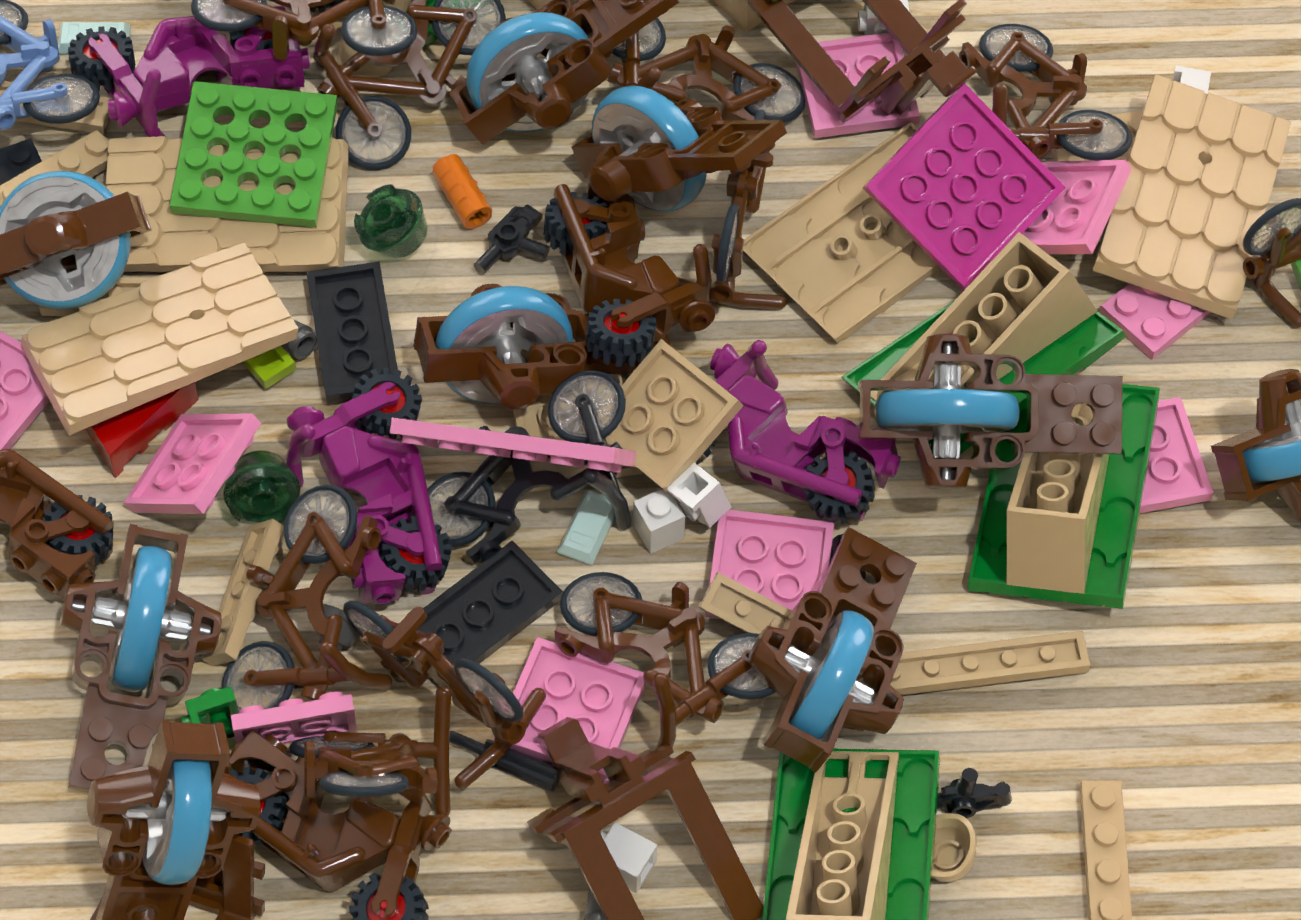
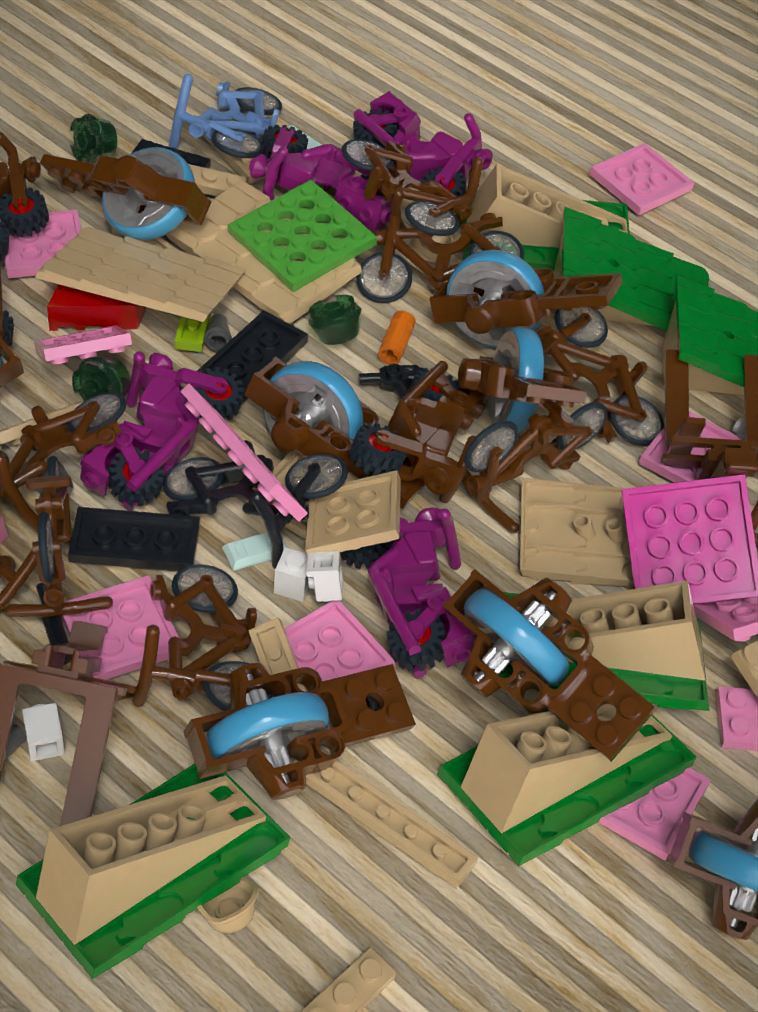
camera: 40 degrees right, 10 degrees down
black piece [937,768,1012,818] -> none

